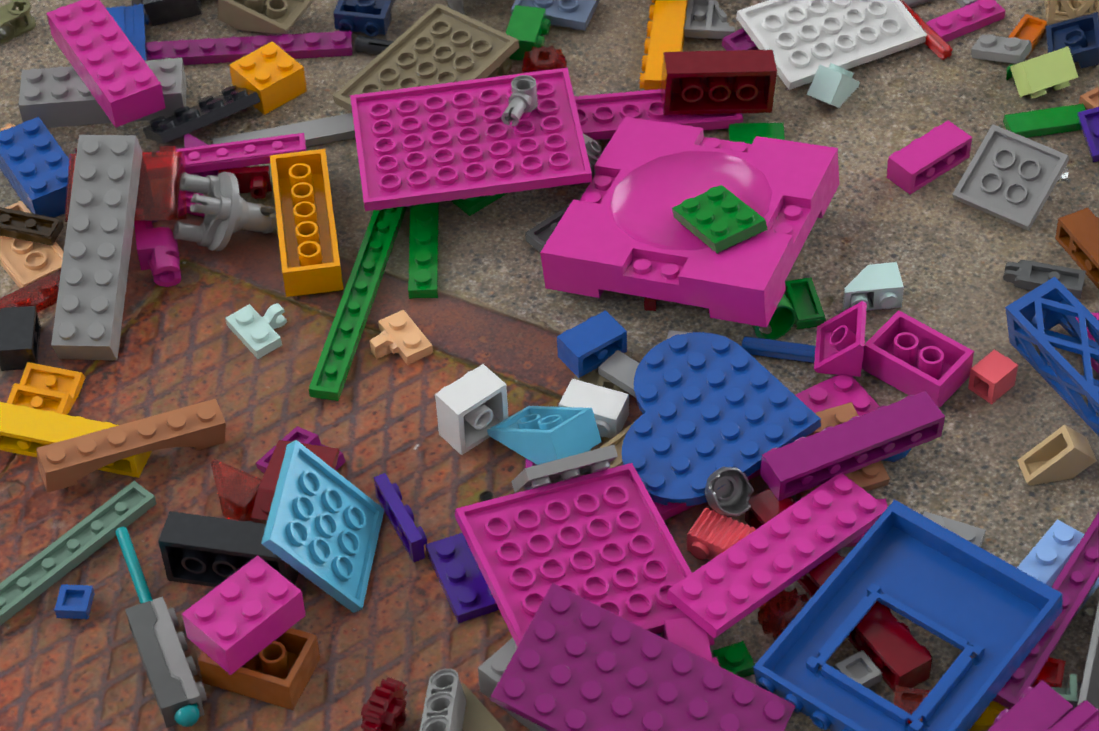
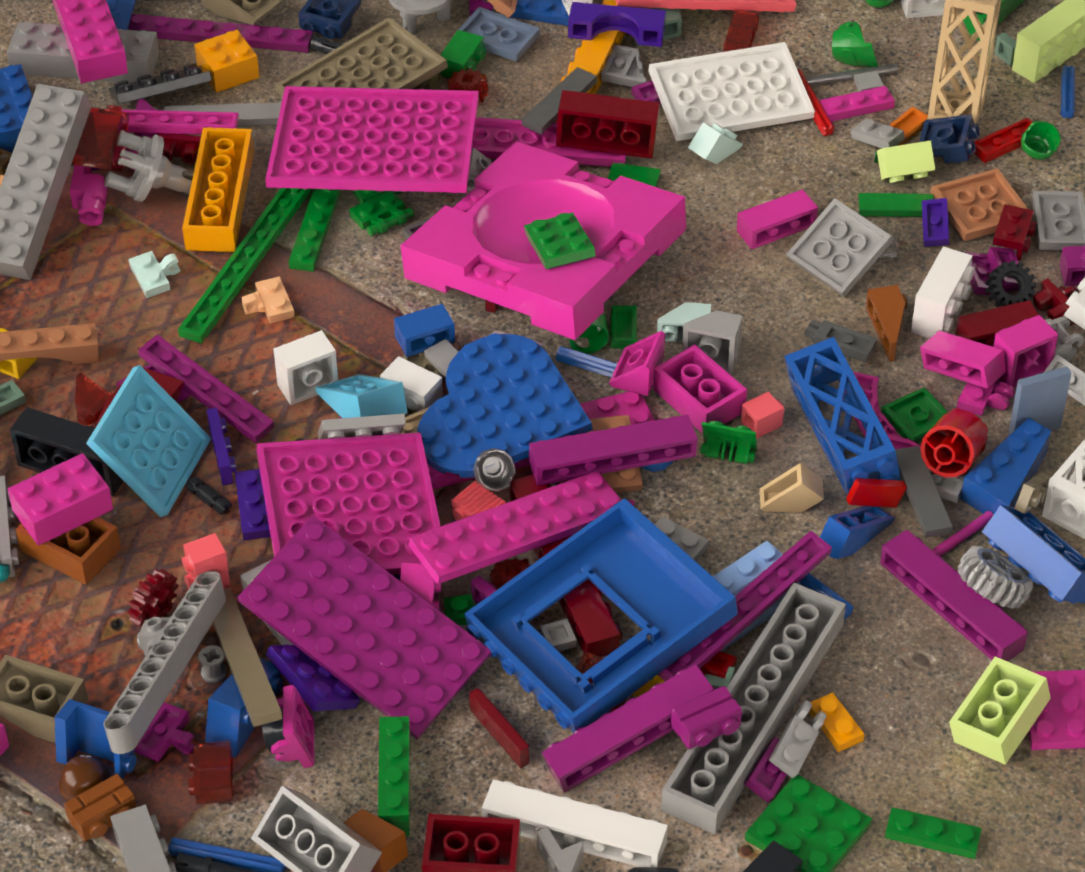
camera: 10 degrees right, 0 degrees up
light grey pin [501,75,538,126] -> none
none -> magenta plate [139,334,274,444]
none -> coral brick [181,533,231,589]
none -> black axle [186,477,232,515]
none -> green plate [349,191,414,236]
none -> magenta plate [471,575,497,604]
none -> dark grey tile [522,67,597,135]
none -> light grey slope [682,310,743,374]
none -> green hinge [700,421,757,465]

